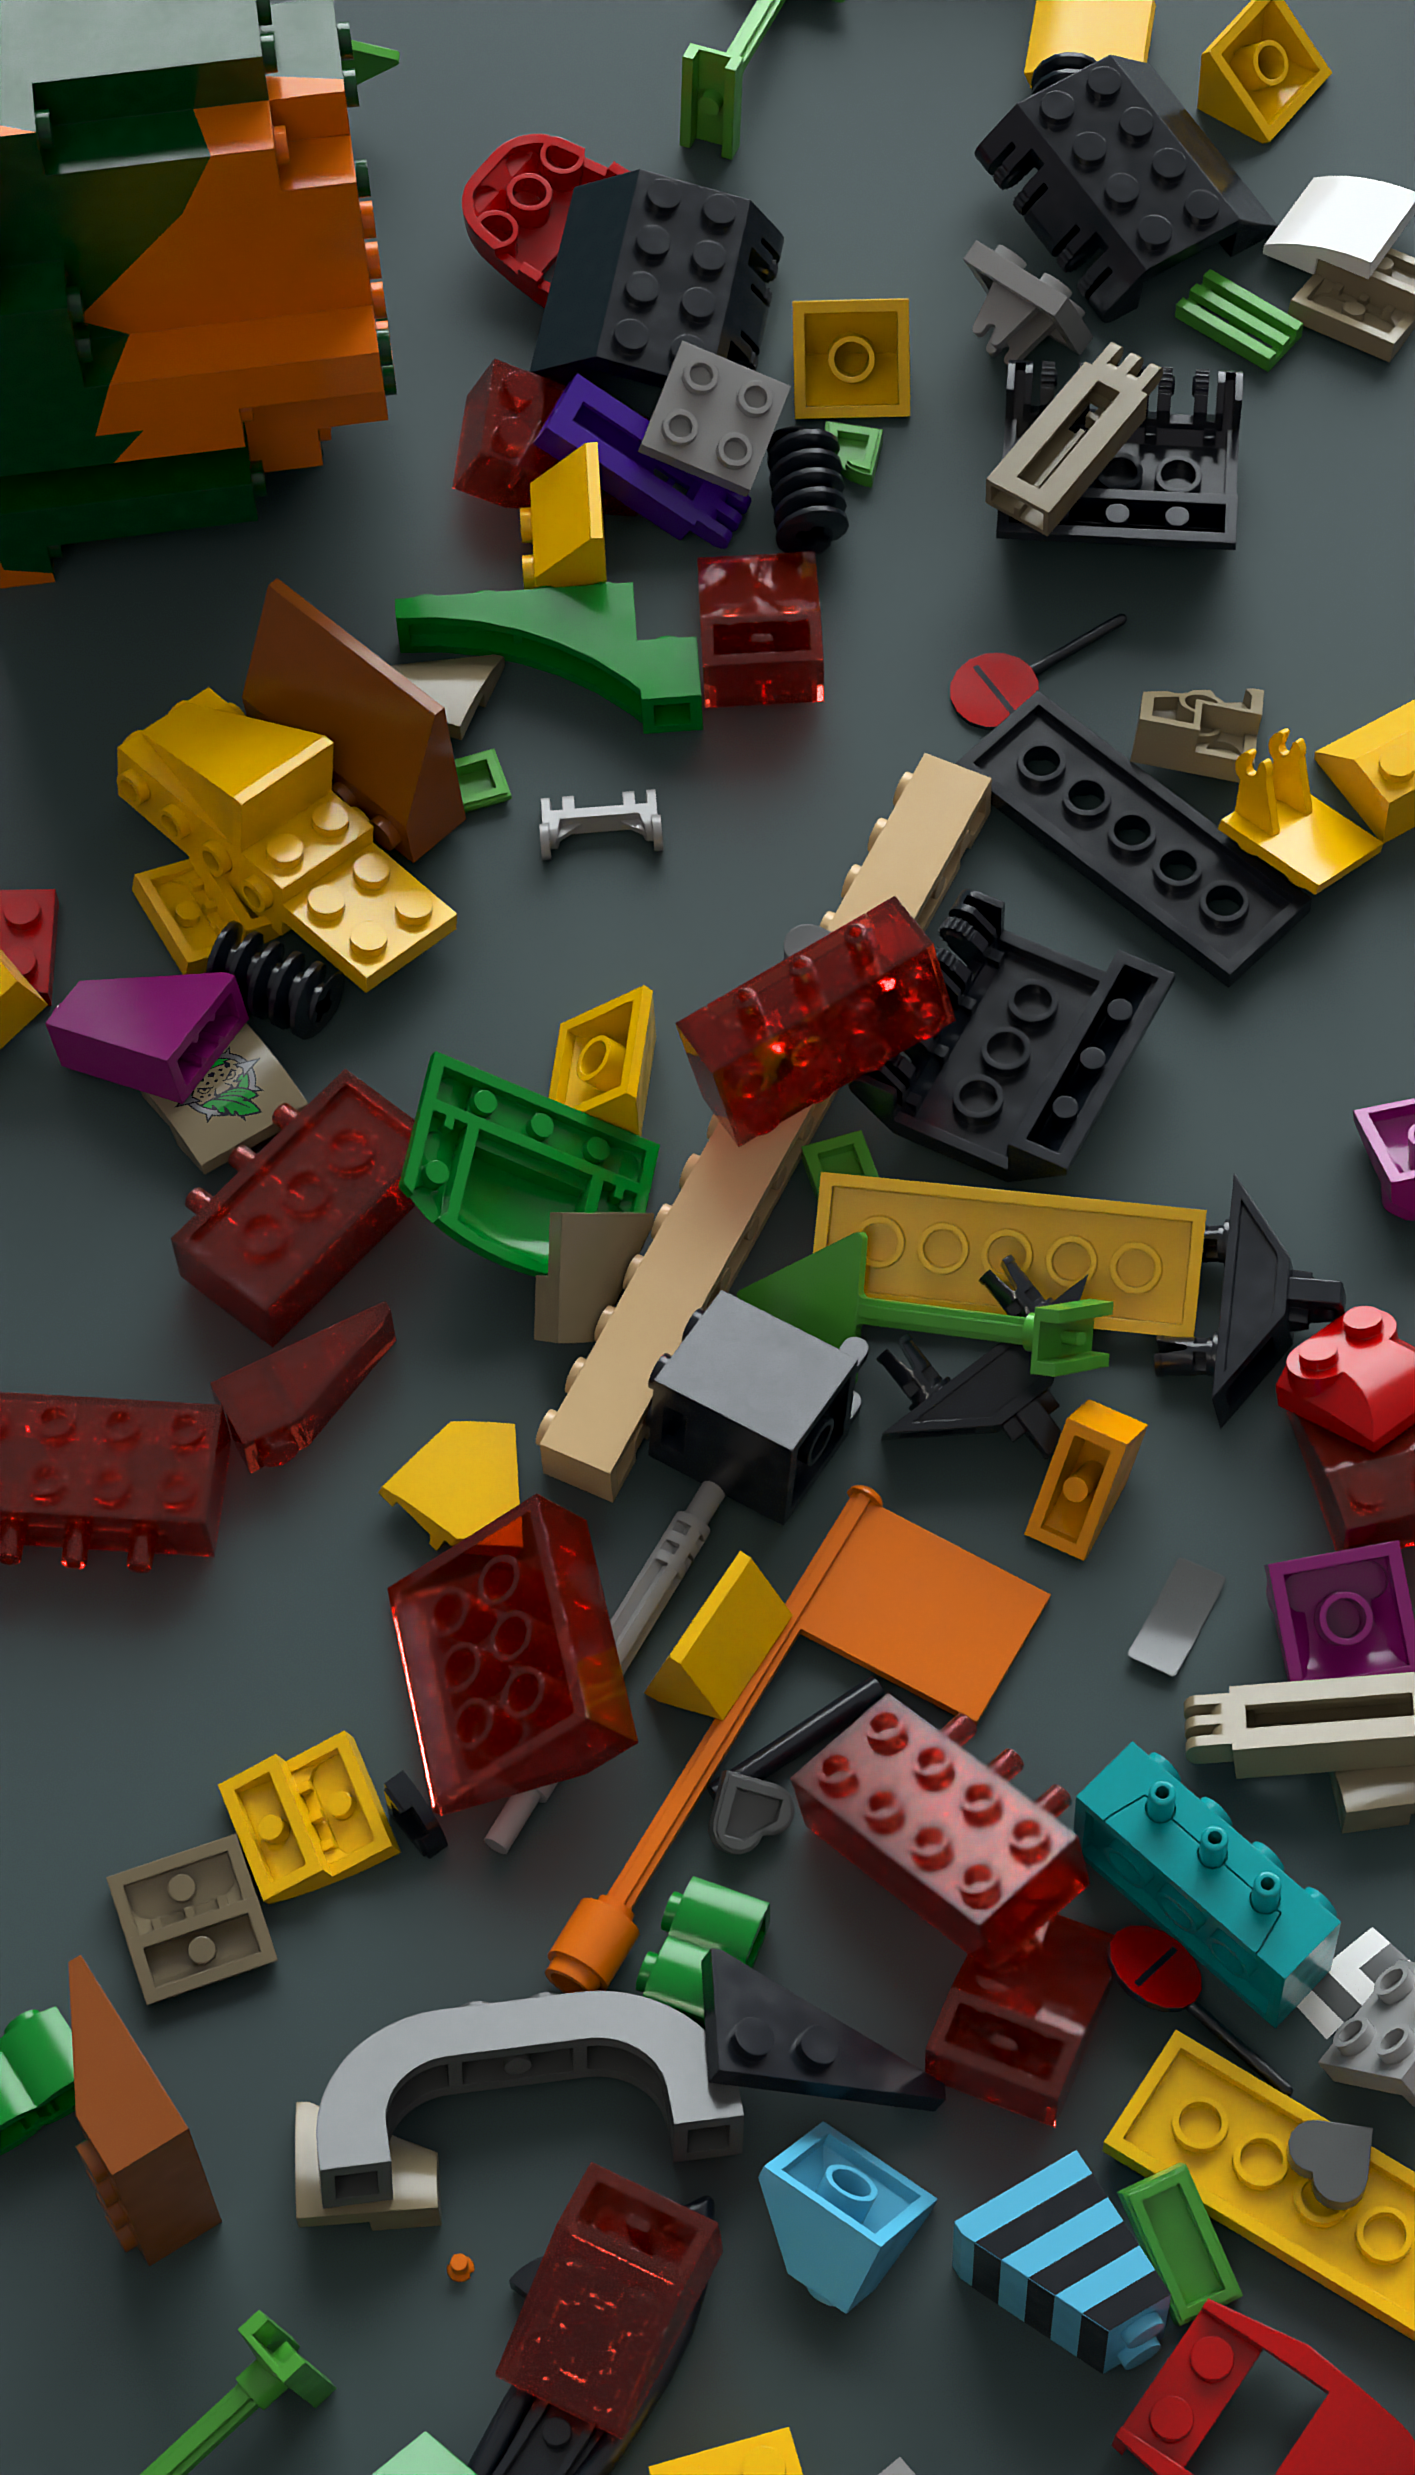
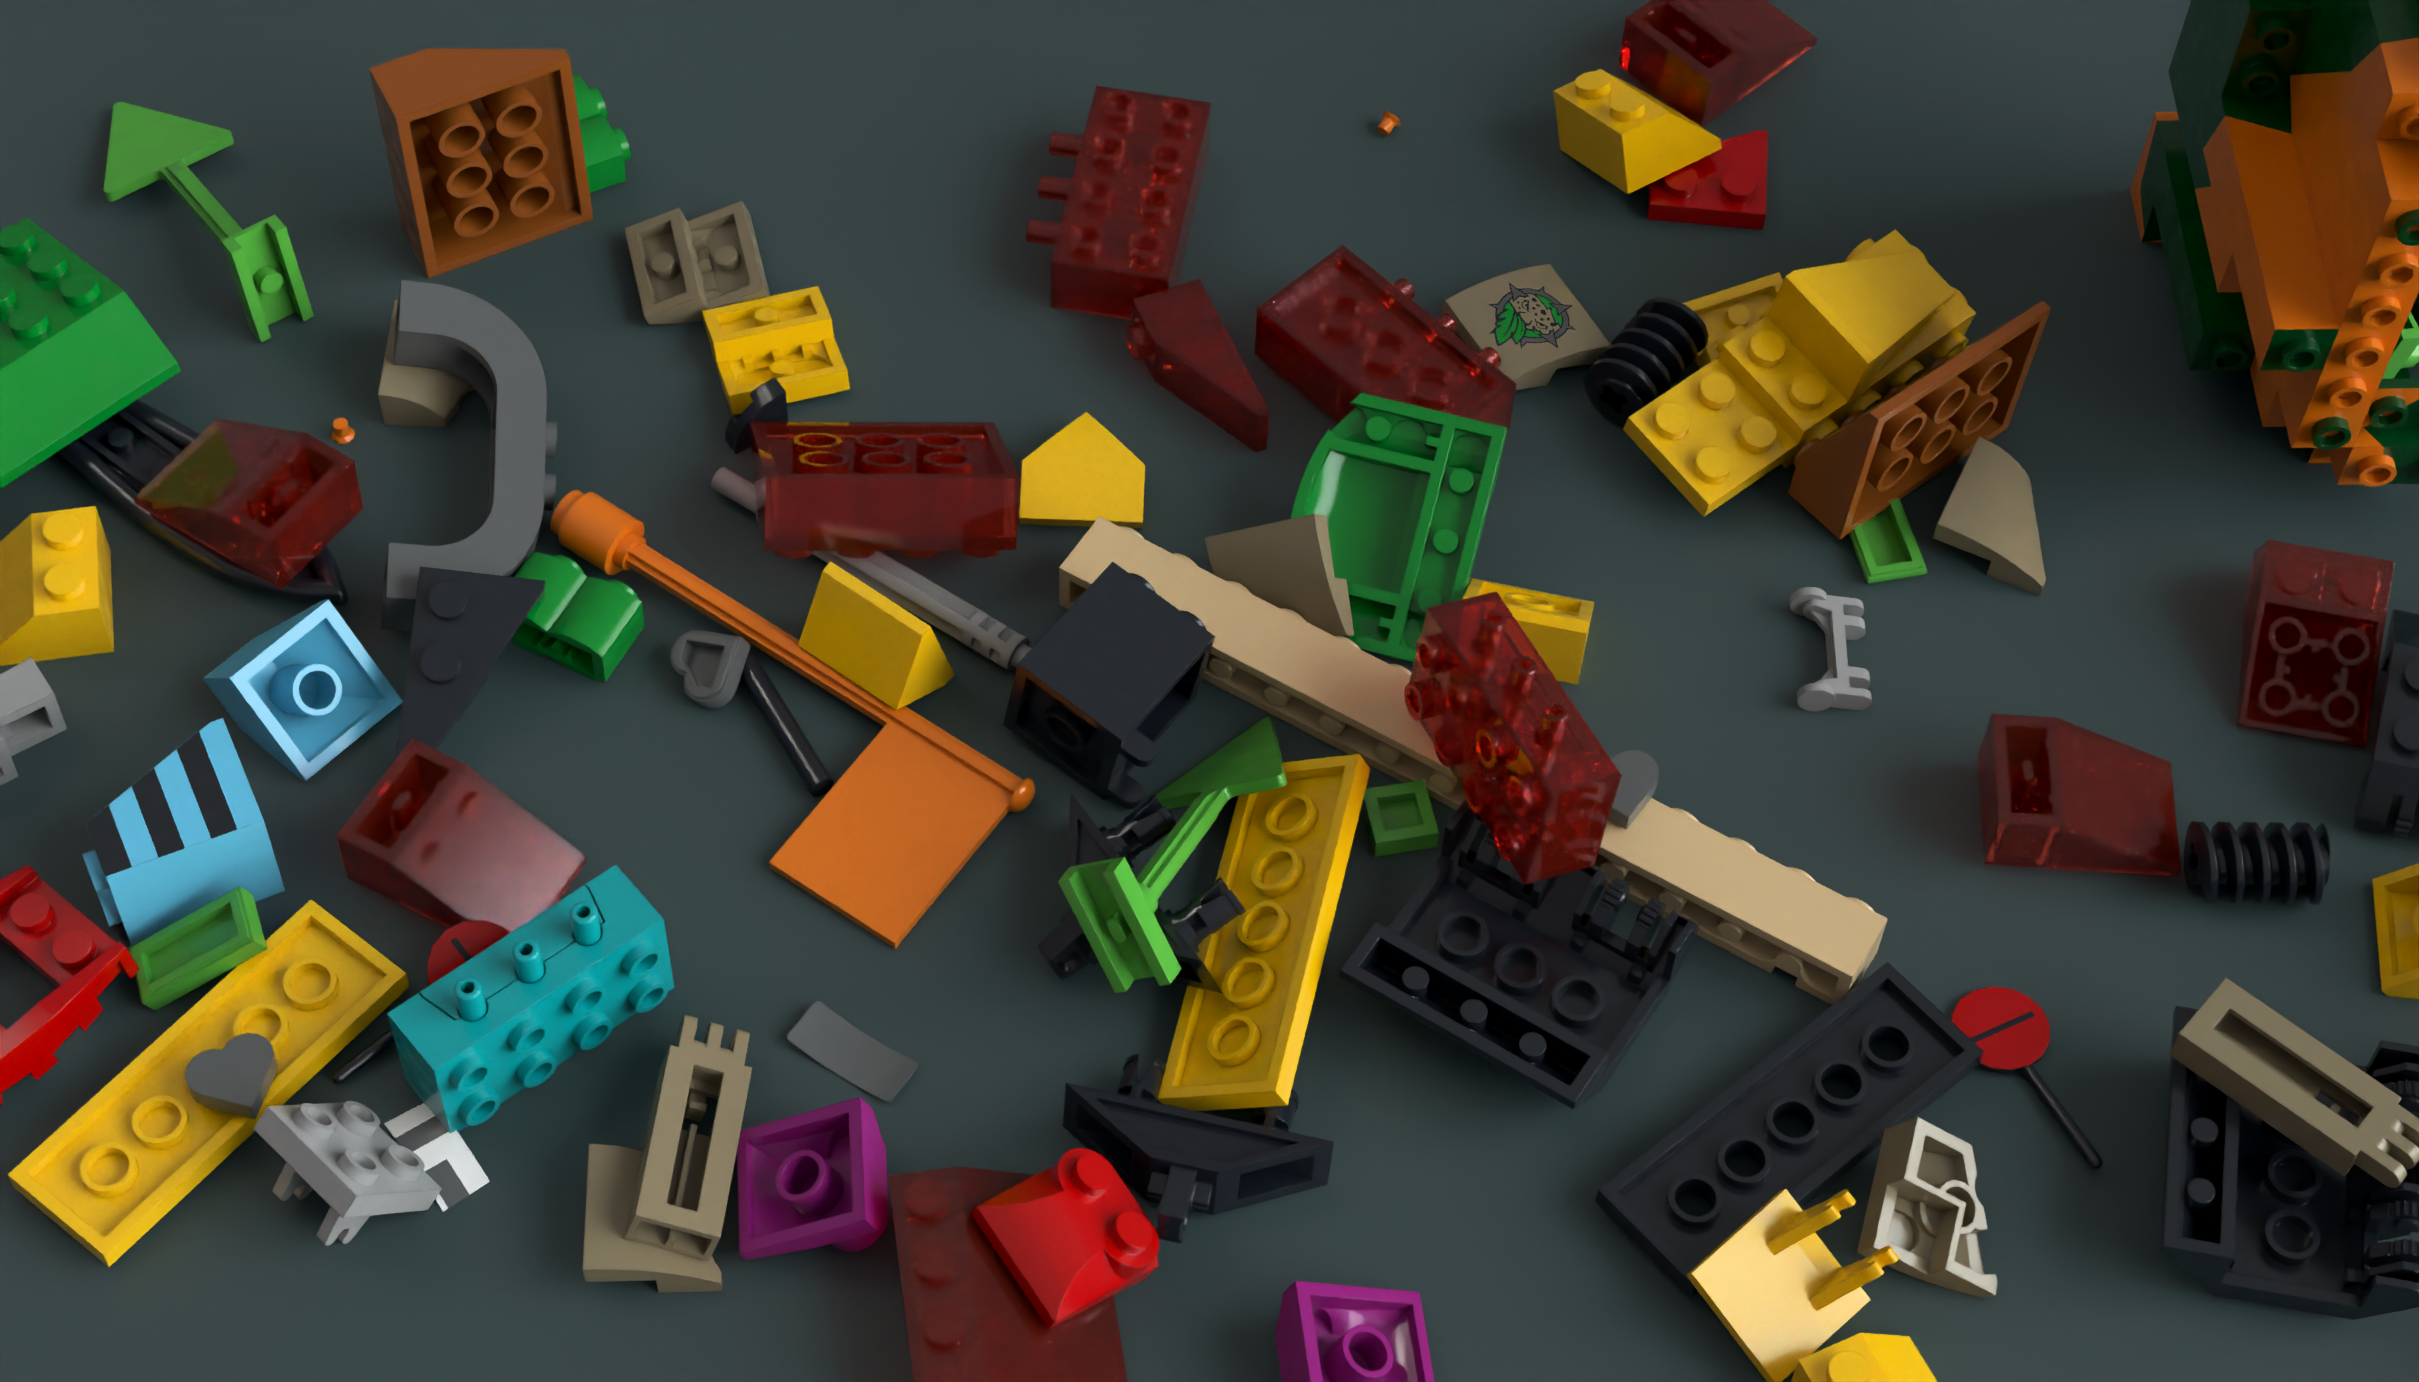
camera: 90 degrees right, 5 degrees down
magenta slope [45,972,249,1104] -> none
green arch [395,582,703,734] -> none
yellow slope [520,442,607,590] -> none
dark purple hinge [533,373,752,549] -> none
light grey plate [638,340,791,497] -> none
clear red piece [790,1693,1090,1973] -> none
bright green tile [825,421,883,488] -> none
light orange slope [1024,1399,1148,1561] -> none

